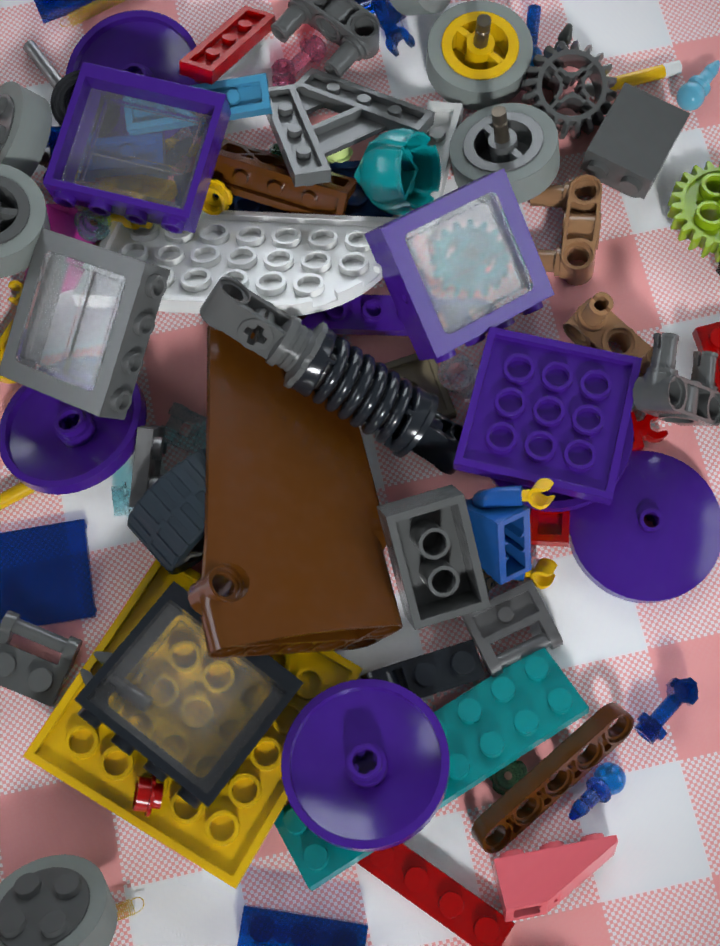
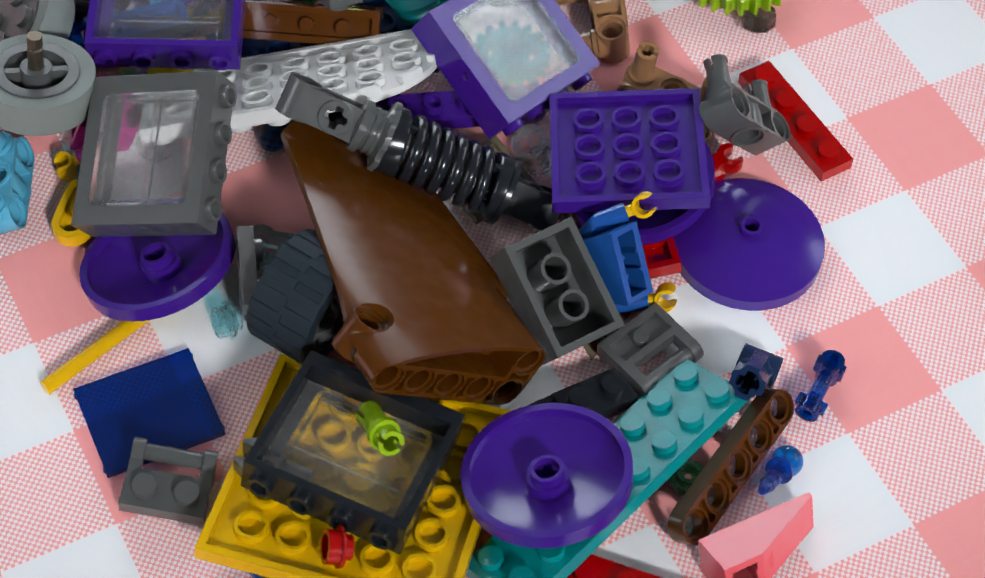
camera: 20 degrees left, 20 degrees down
yellow plate [202,179,233,215] -> none
none -> lime pin [355,401,405,456]
none -> dark blue piece [729,343,784,401]

